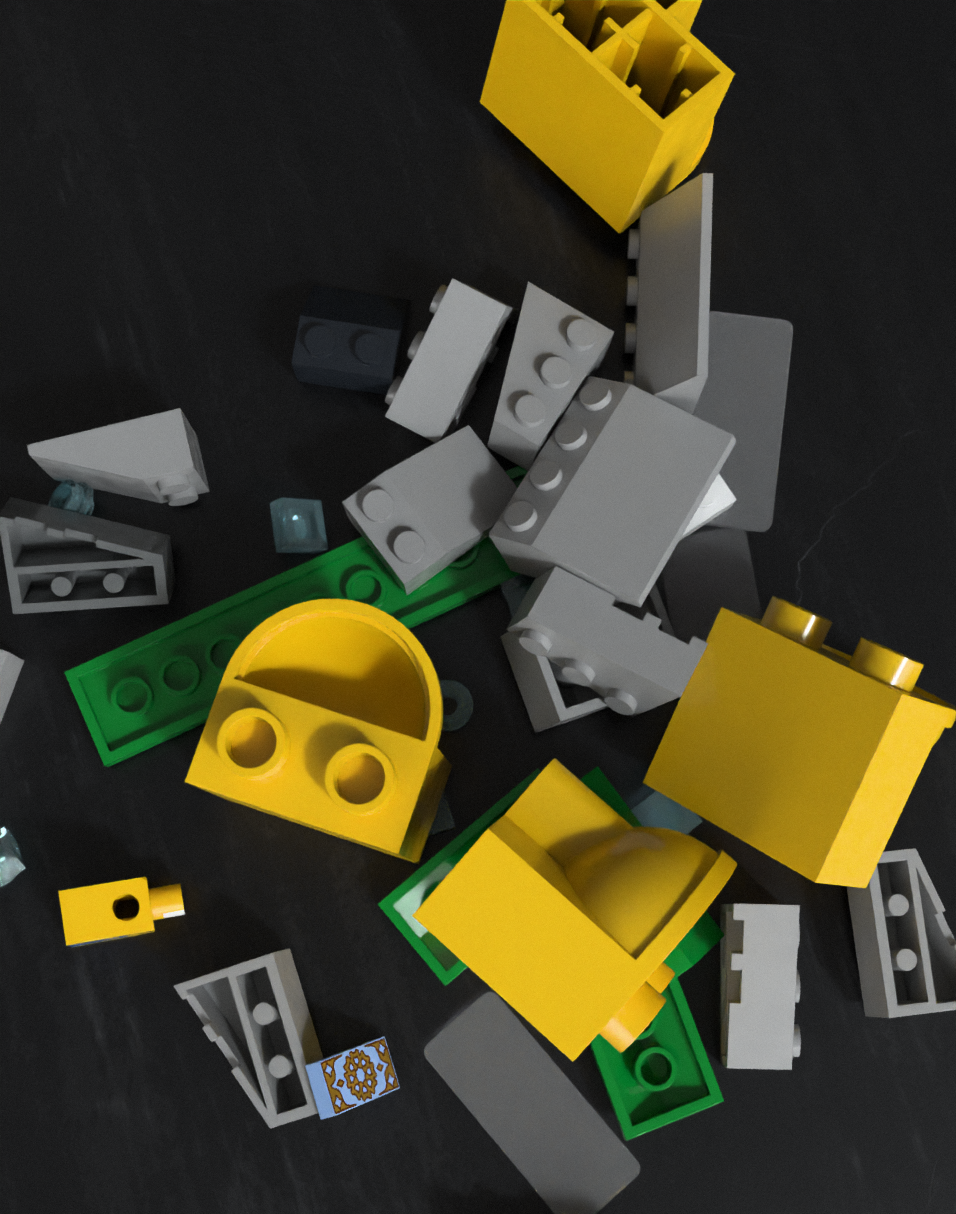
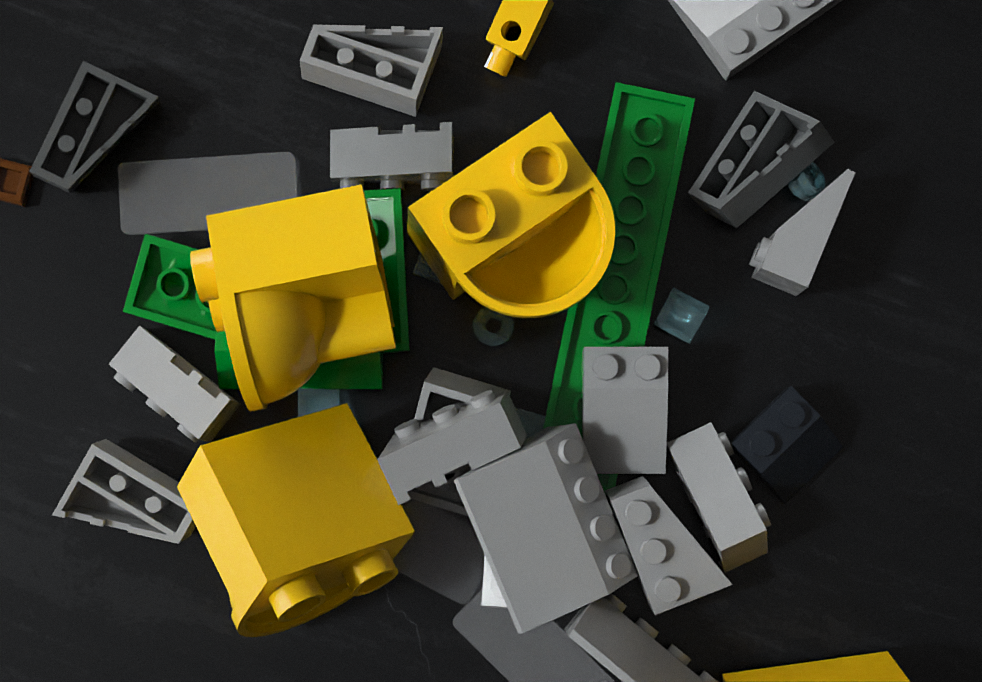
camera: 130 degrees right, 5 degrees up
tile [305,1036,400,1120] -> none
none -> wedge [330,122,454,191]

